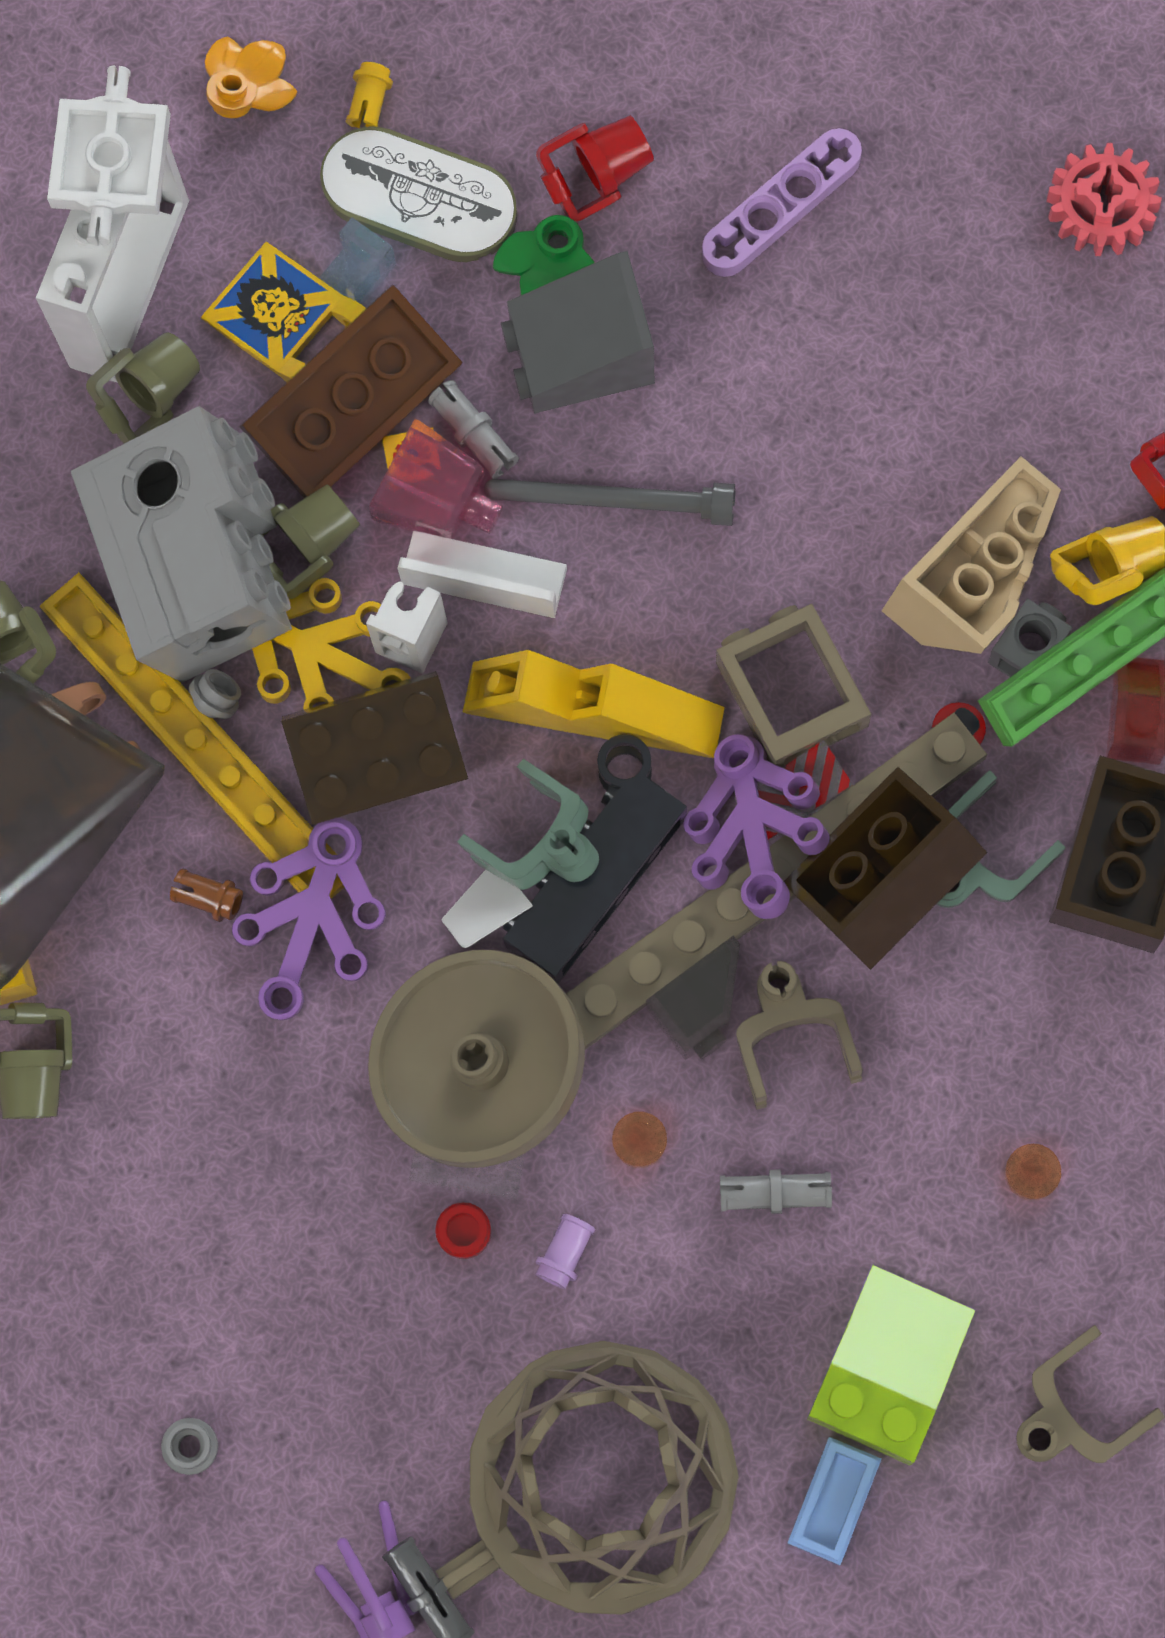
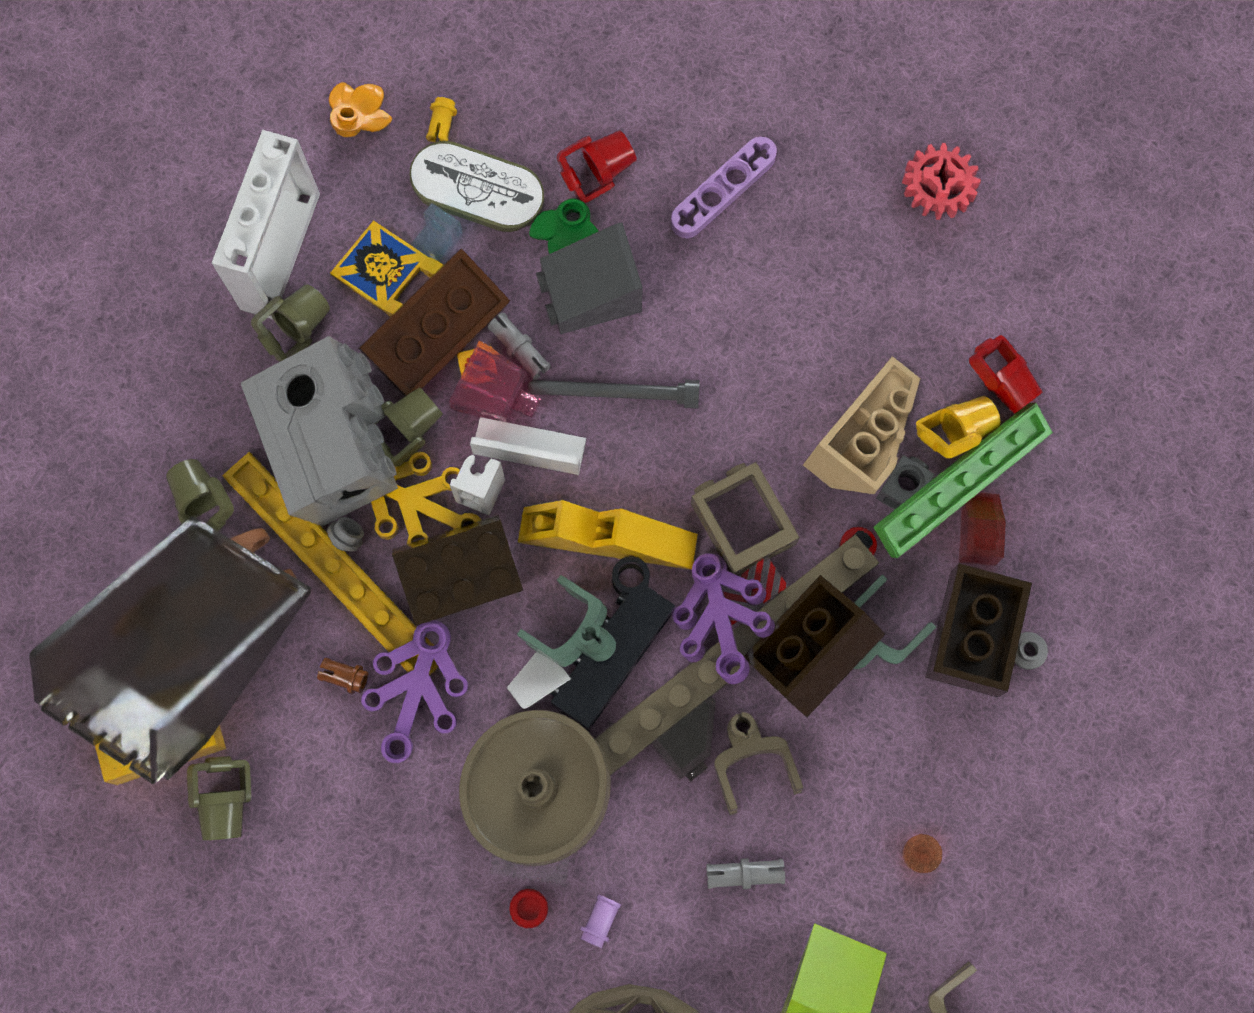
camera: 10 degrees left, 0 degrees up
white plate [47,65,171,246] -> none
clear orange tile [612,1112,667,1168] -> none

